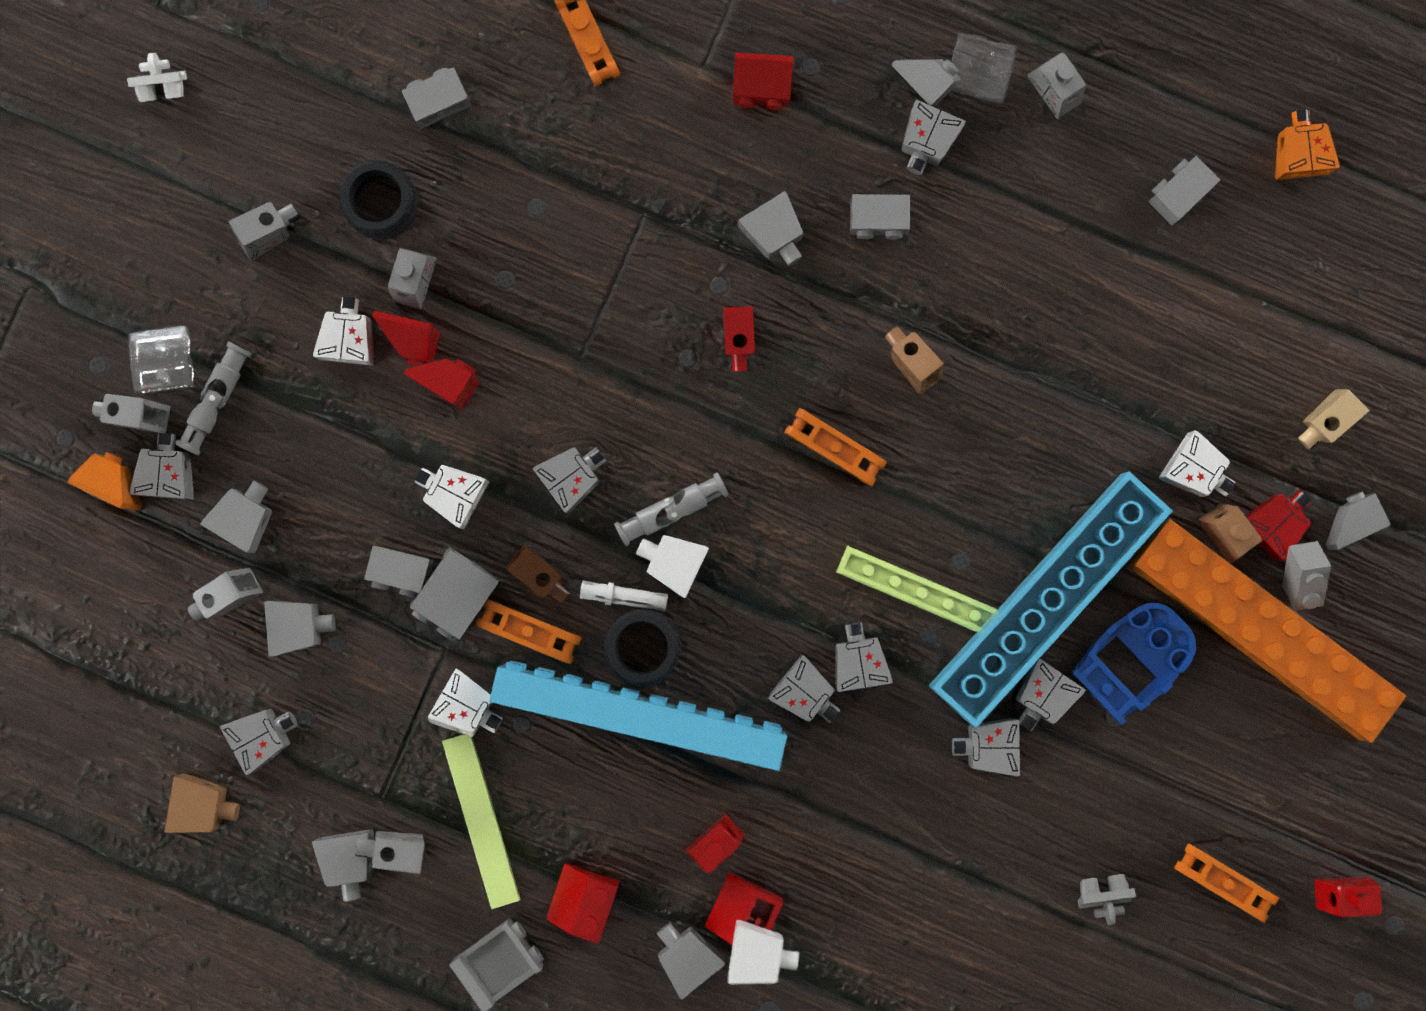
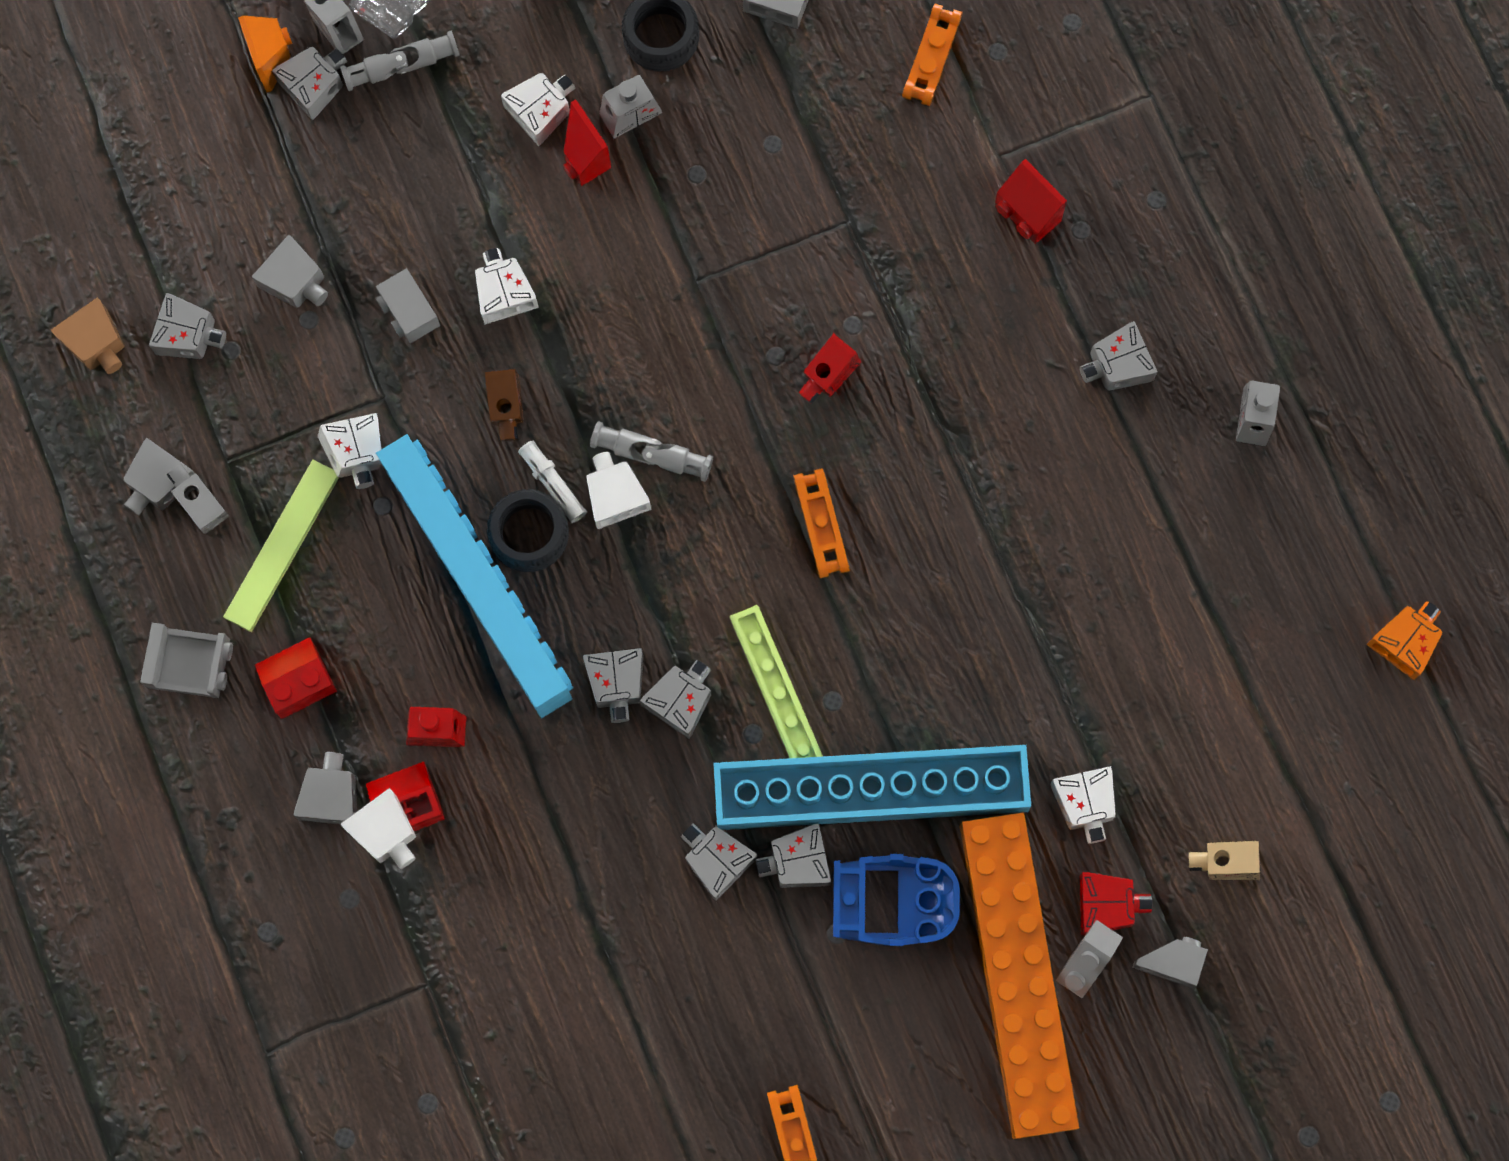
camera: 45 degrees right, 10 degrees down
light grey torso [188,568,264,621] -> none
light grey torso [200,480,272,553] -> none
red slope [404,359,480,410] -> none
light grey panel [410,546,499,640] -> none
orange plate [475,599,582,664] -> none
light grey torso [533,447,606,514] -> none
light grey torso [738,191,803,266] -> none
light grey brick [850,194,910,239] -> none
medium nougat torso [885,327,944,395] -> none
light grey slope [891,59,961,106] -> none
clear slope [951,33,1017,103] -> none
light grey hips [1077,874,1136,925] -> none
light grey brick [1148,156,1220,225] -> none
medium nougat torso [1197,503,1262,564] -> none

